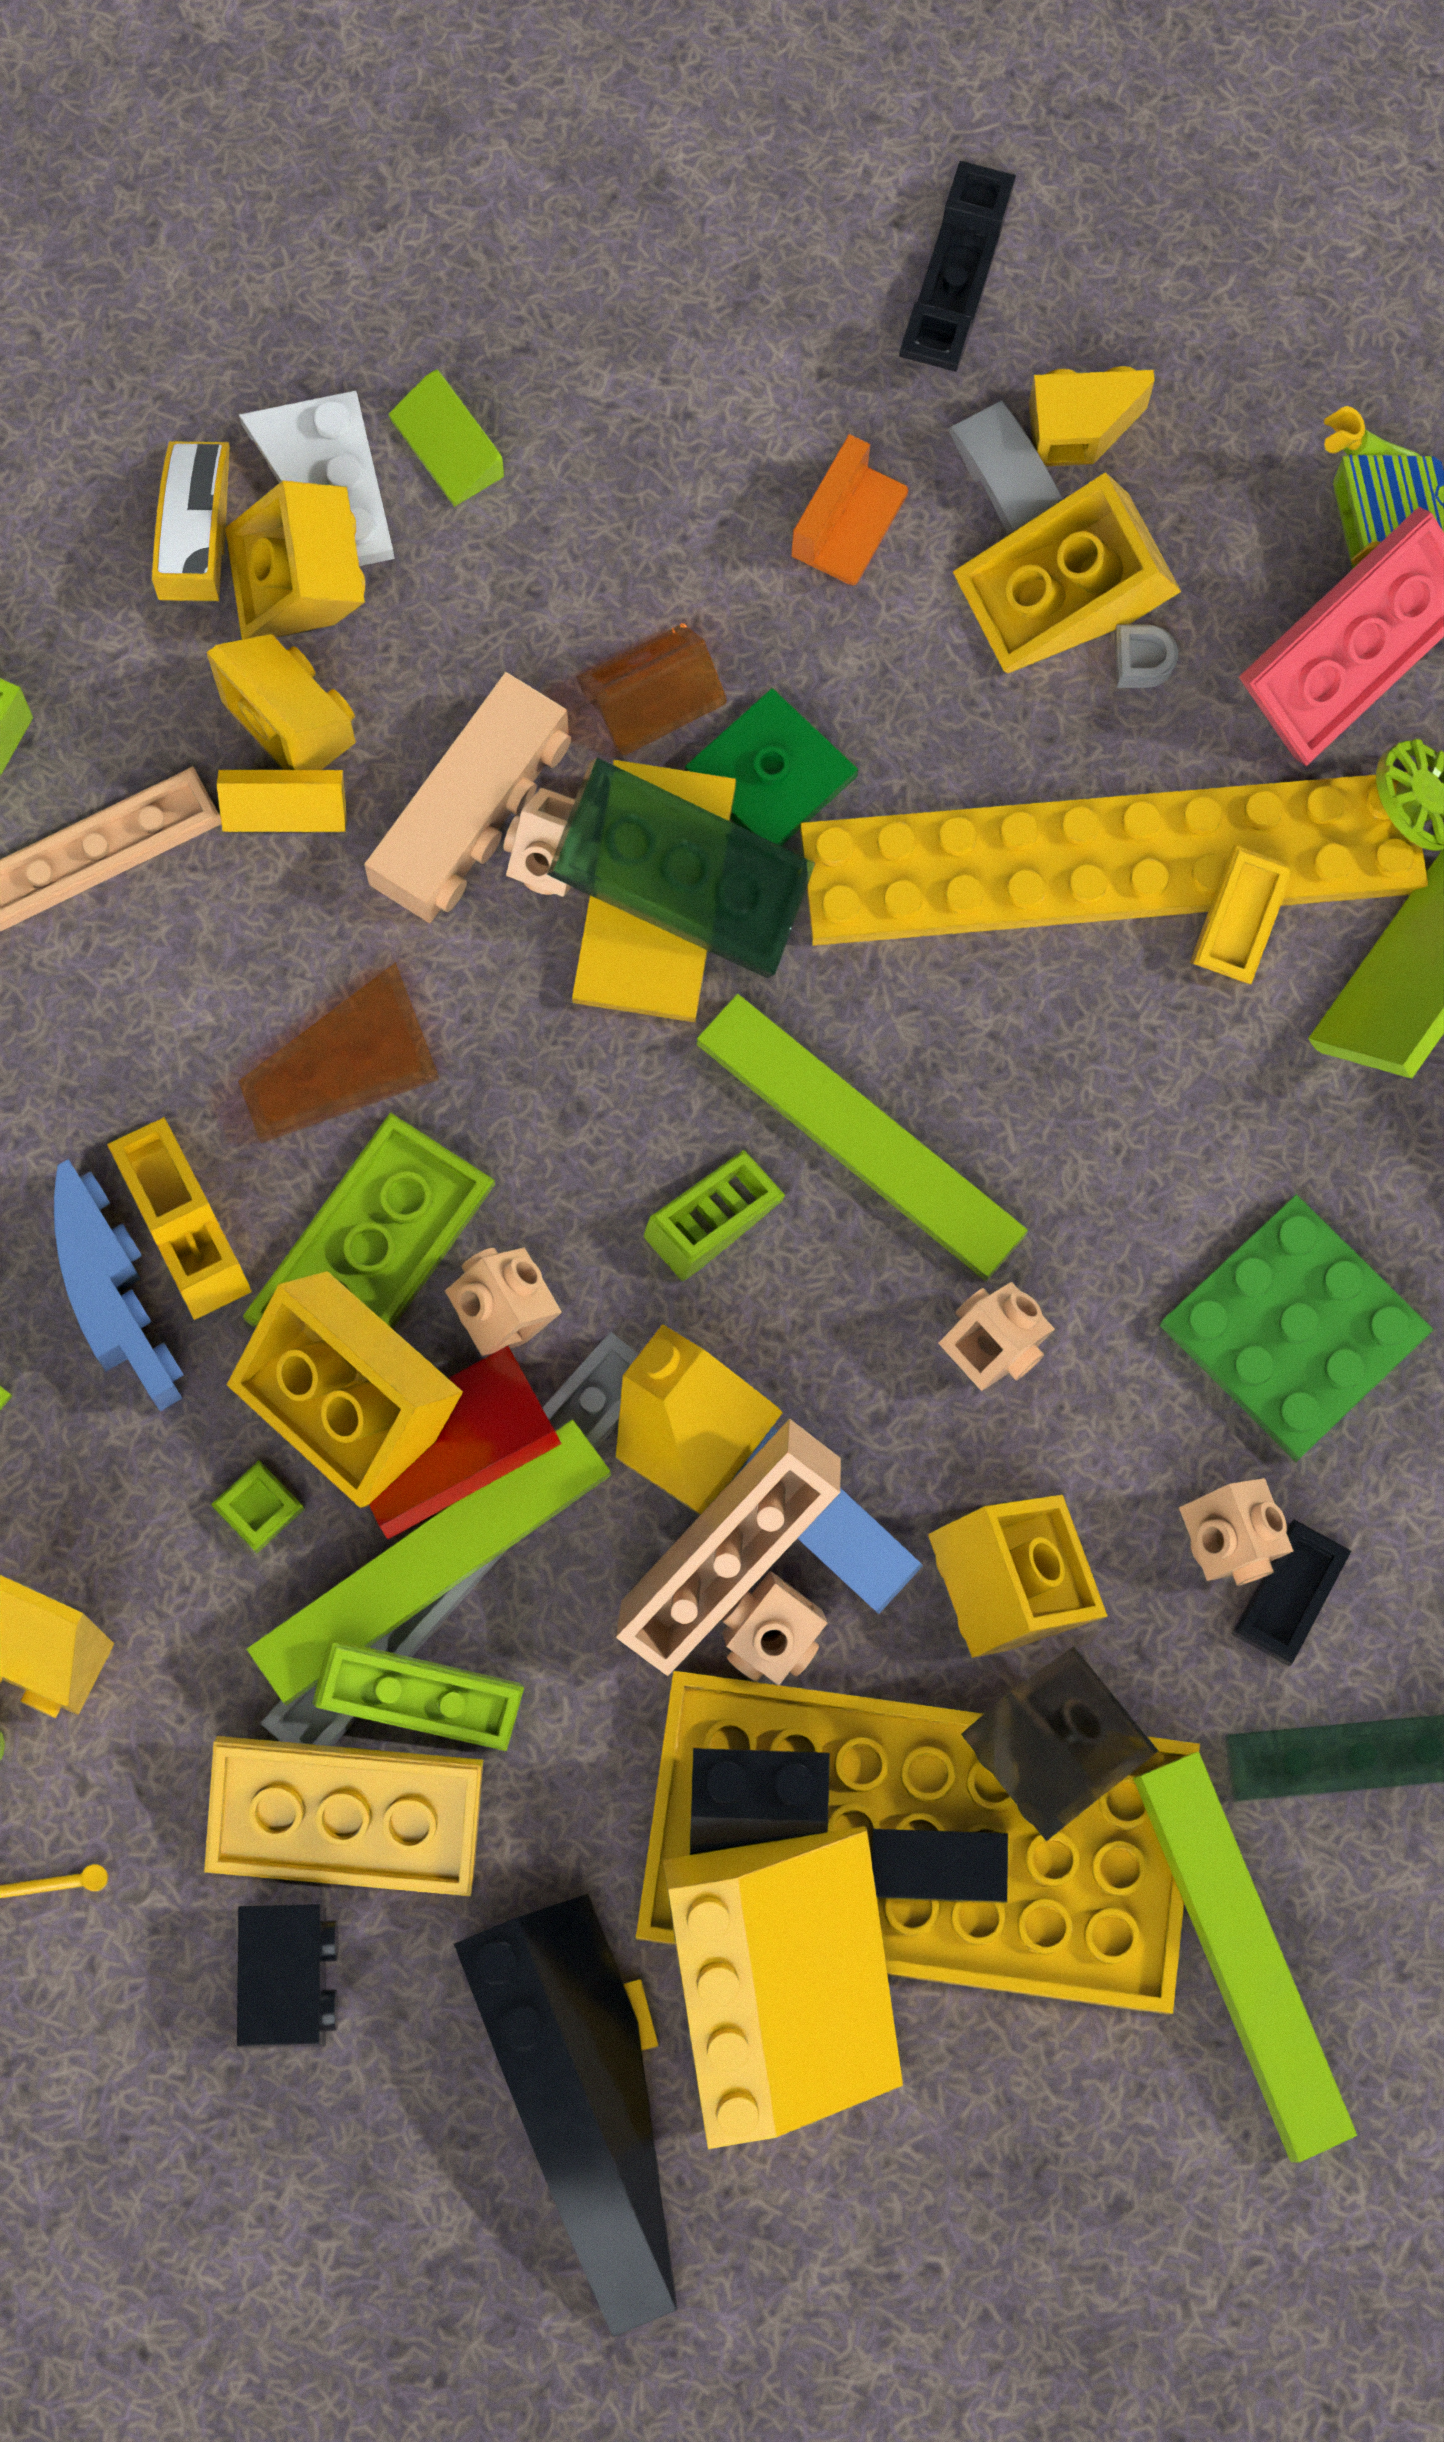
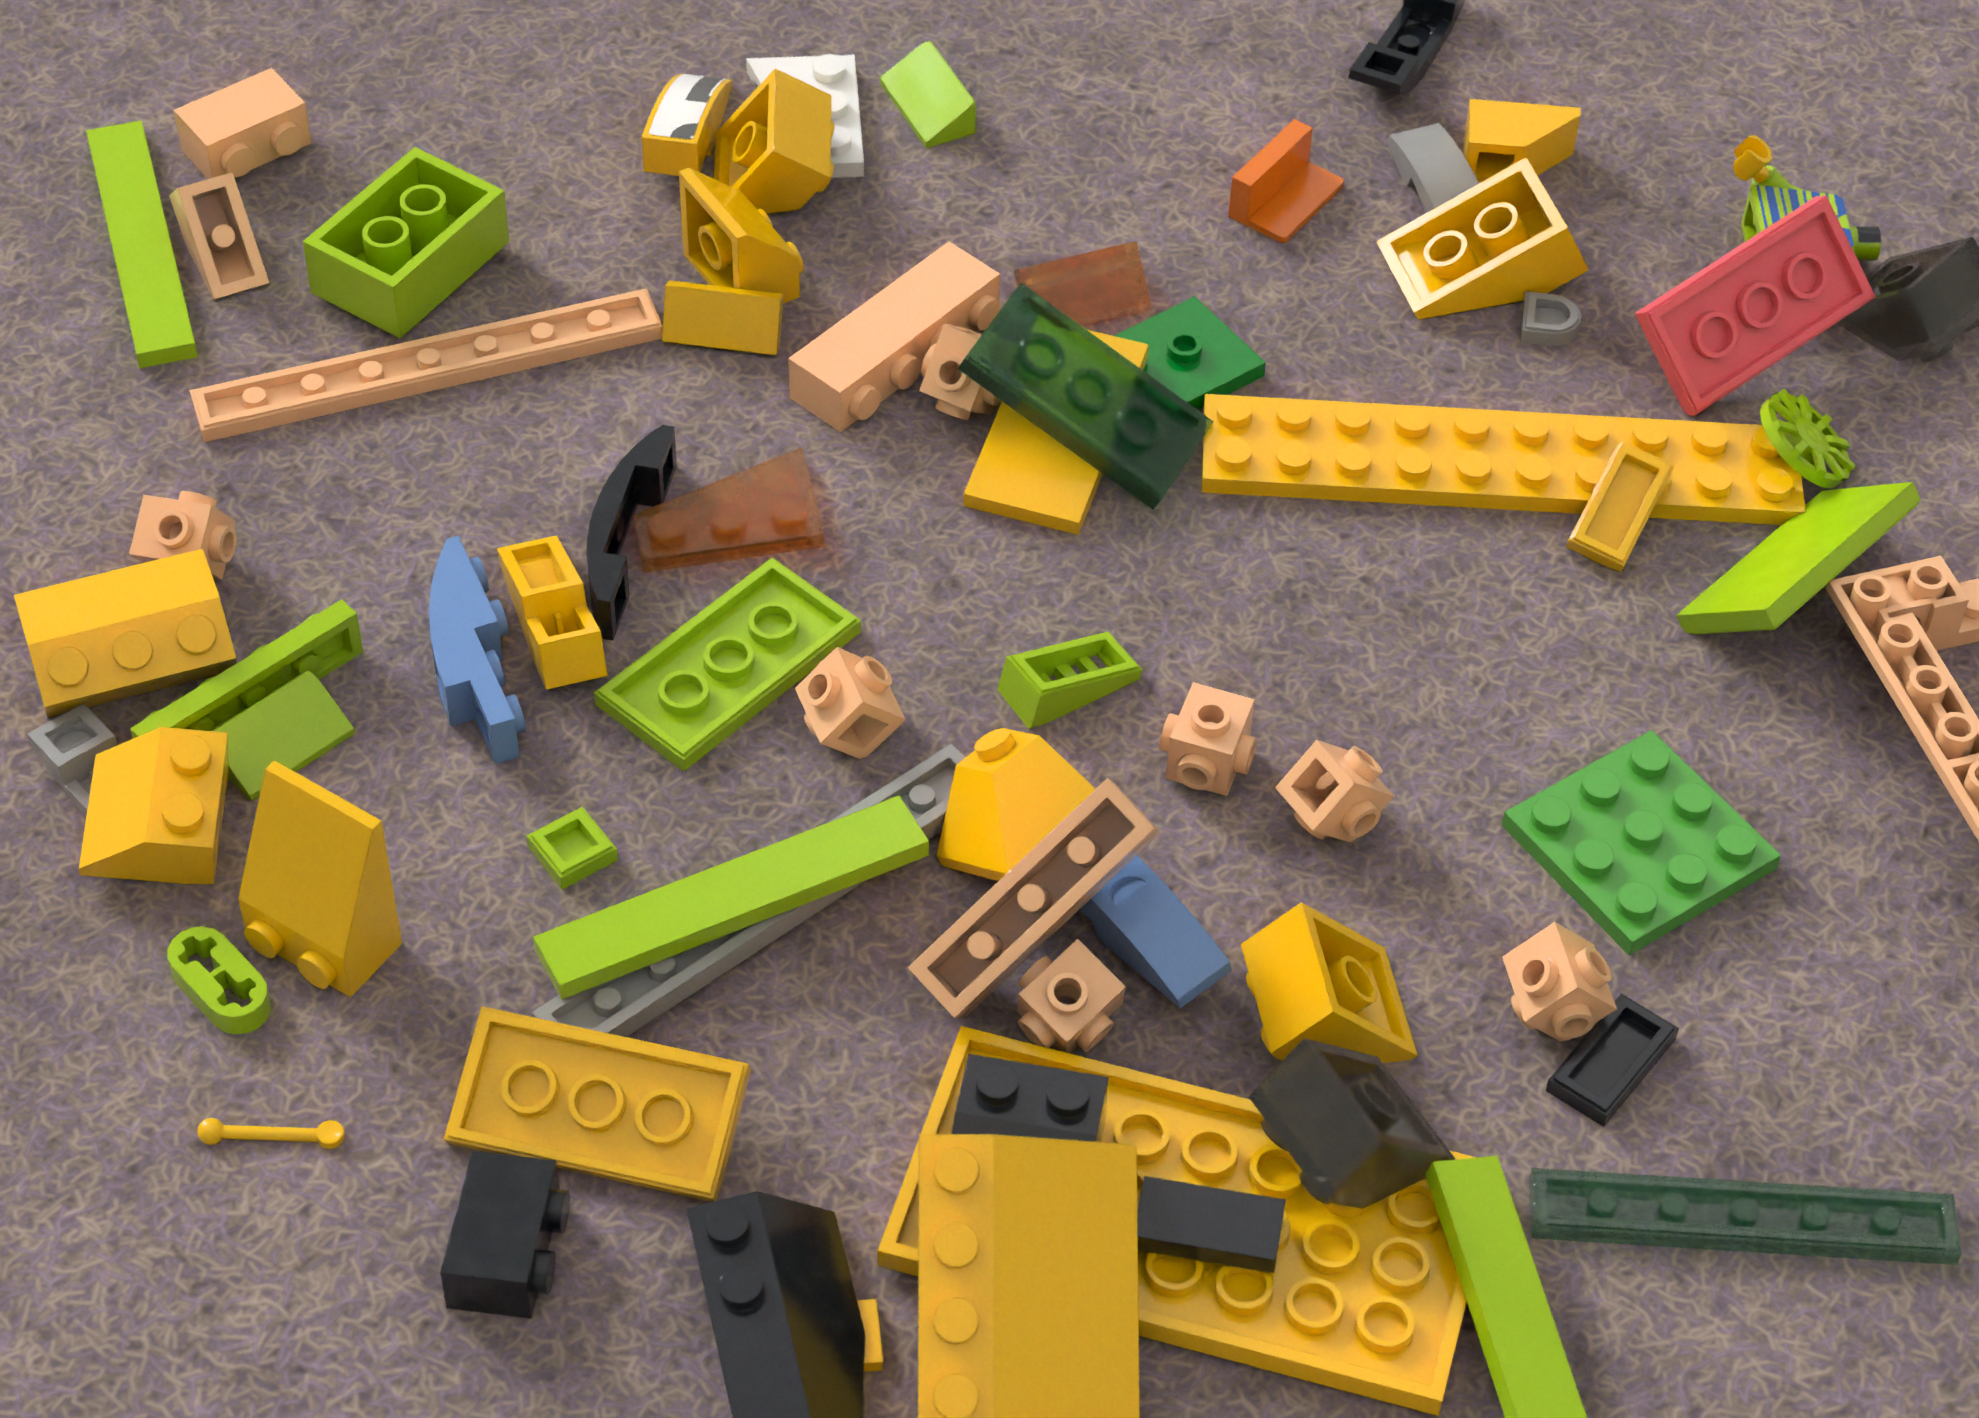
camera: 10 degrees right, 25 degrees down
yellow slope [226,1271,463,1508] -> none
lime tile [312,1638,524,1751] -> none
red tile [369,1346,562,1540] -> none
lime tile [697,994,1028,1282] -> none
none -> black slope [586,425,677,641]
none -> light nougat brick [1159,682,1257,796]

